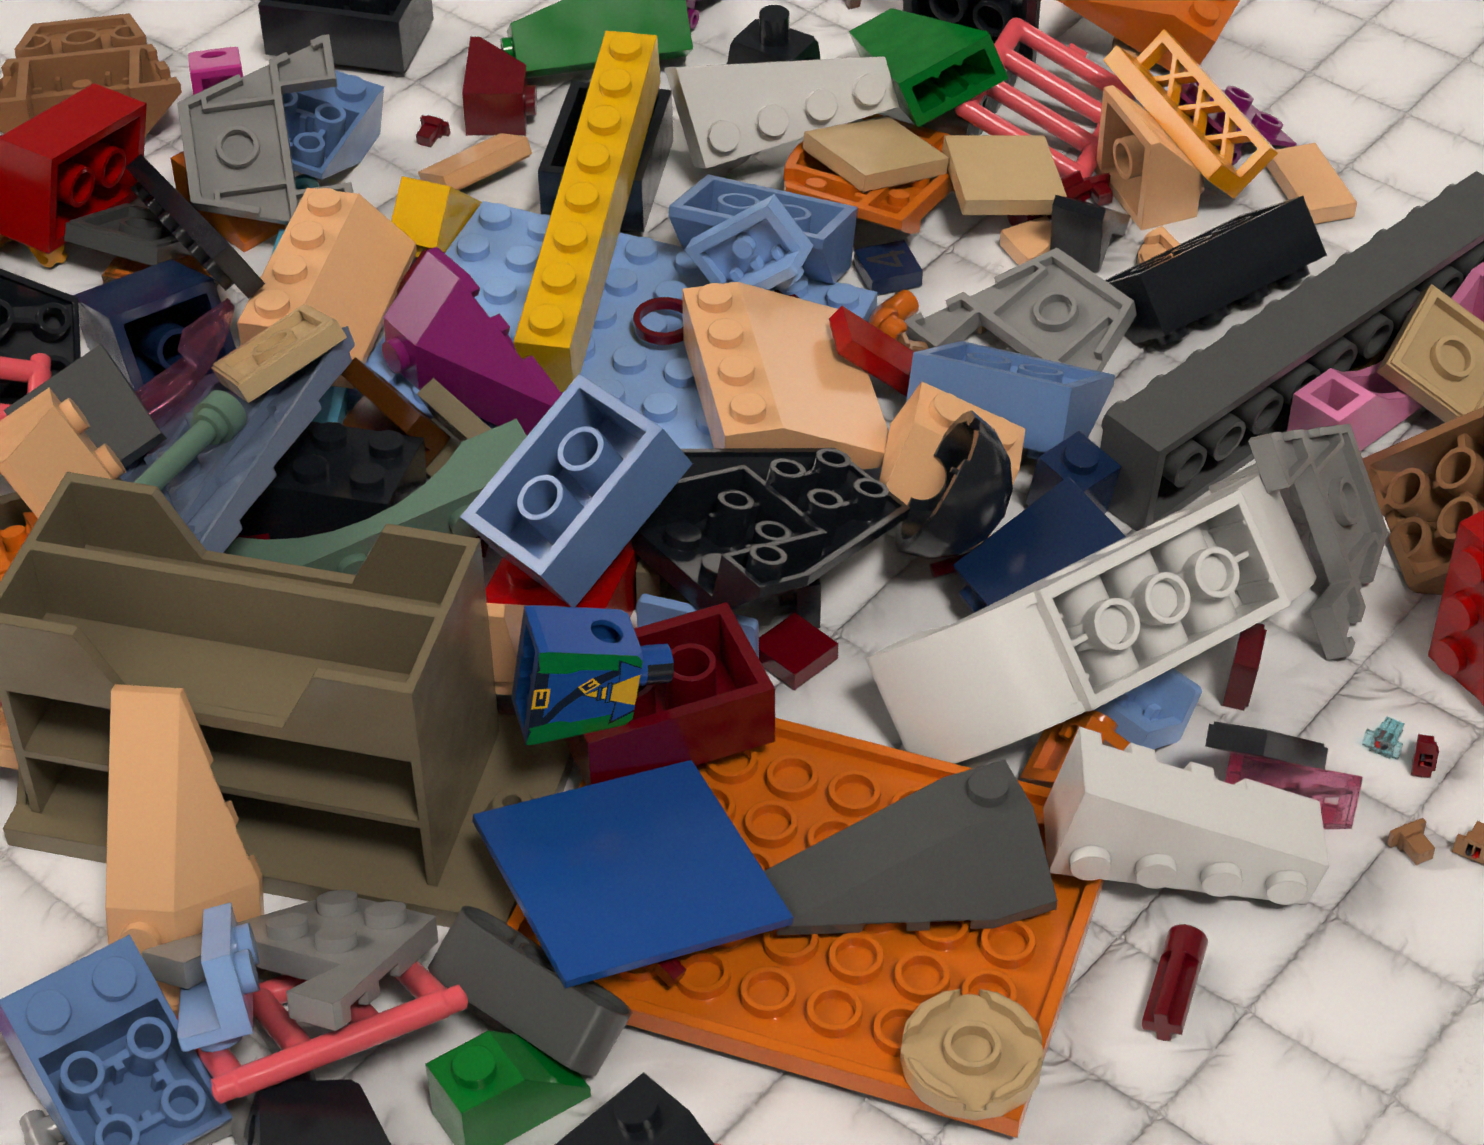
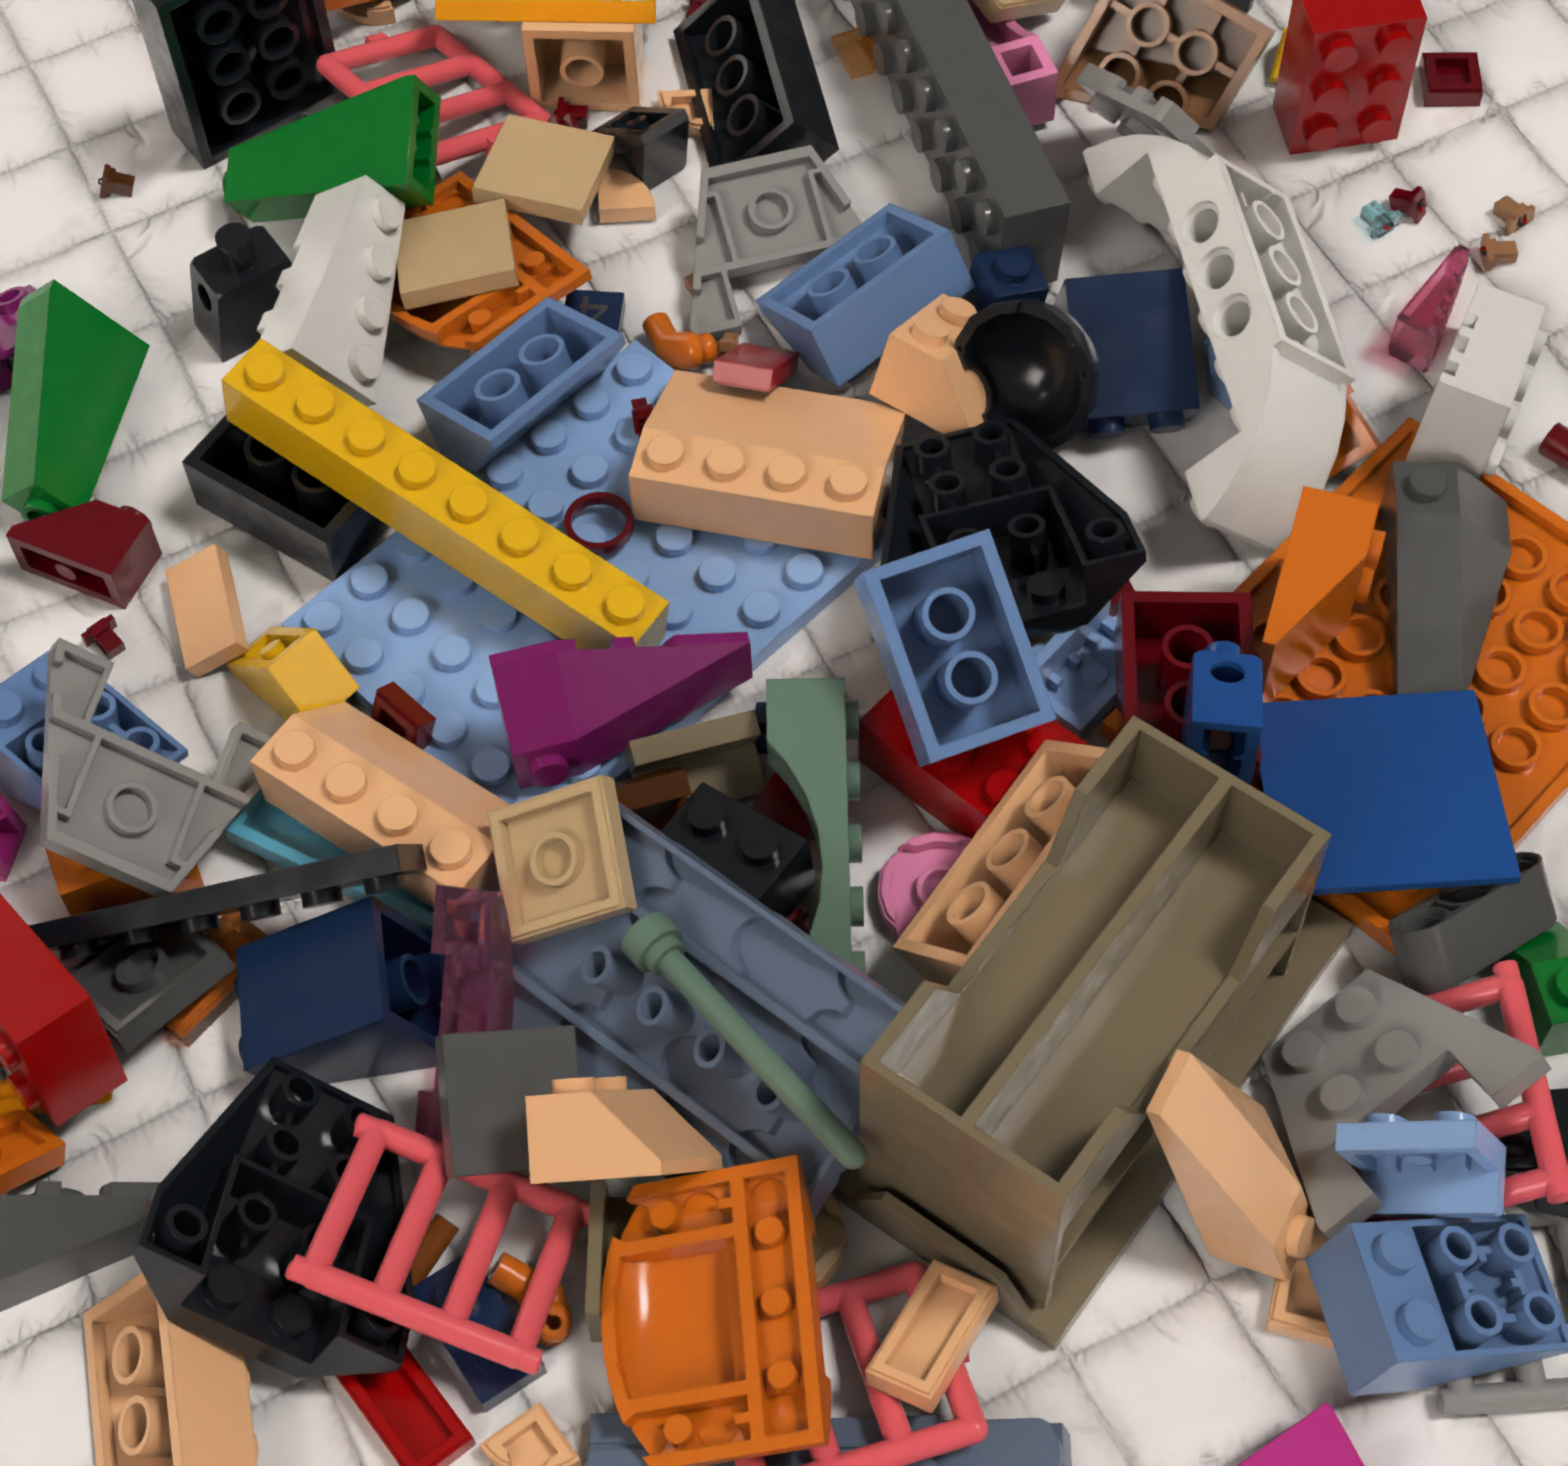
camera: 65 degrees left, 15 degrees up
light blue bracket [685,194,813,291] -> none
black tile [1205,721,1328,770] -> none
none -> orange slope [1258,486,1386,703]

